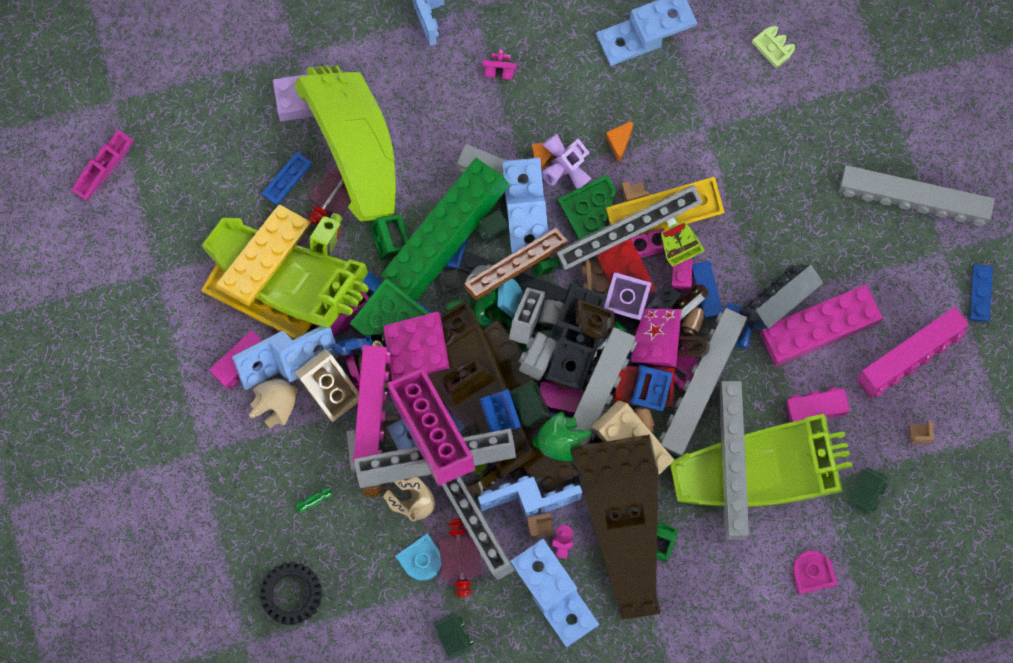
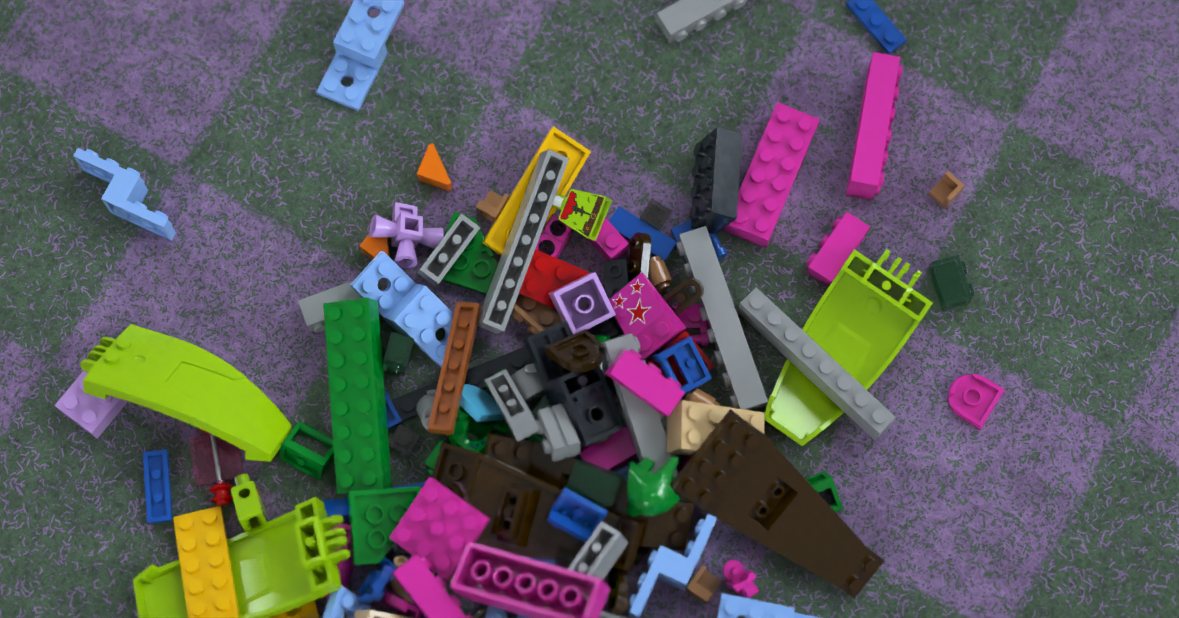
camera: 45 degrees left, 0 degrees up
dark pink hips [483,48,517,79] -> none
green plate [533,256,563,277] -> none
none -> light grey brick [417,213,480,287]
none -> dark pink brick [605,349,685,416]
none -> clear smoke plate [639,199,672,231]

